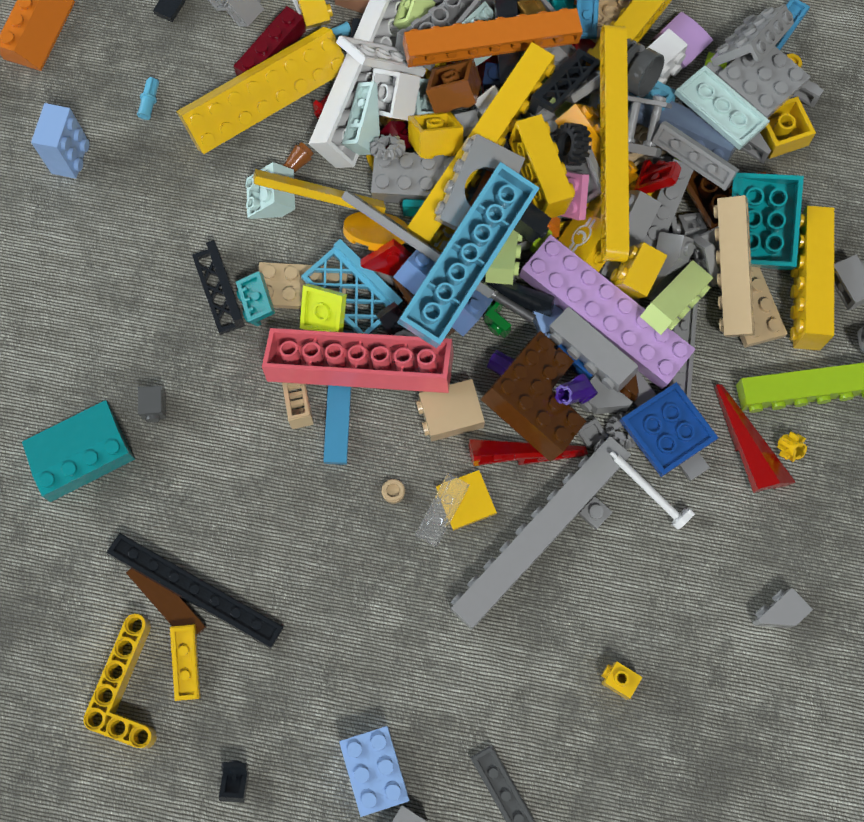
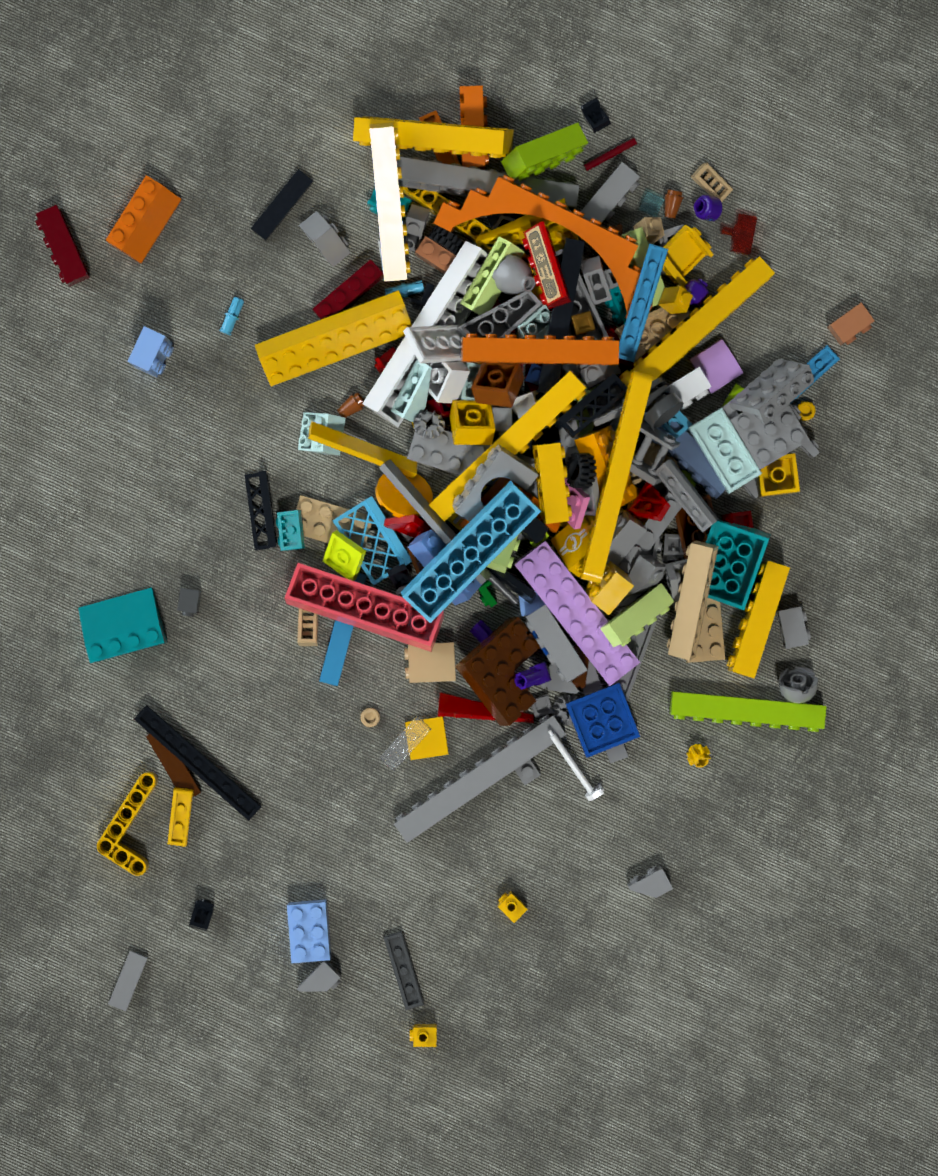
camera: 10 degrees right, 15 degrees up
teal tile [403,199,425,217] -> none
red wedge [714,384,796,493] -> none

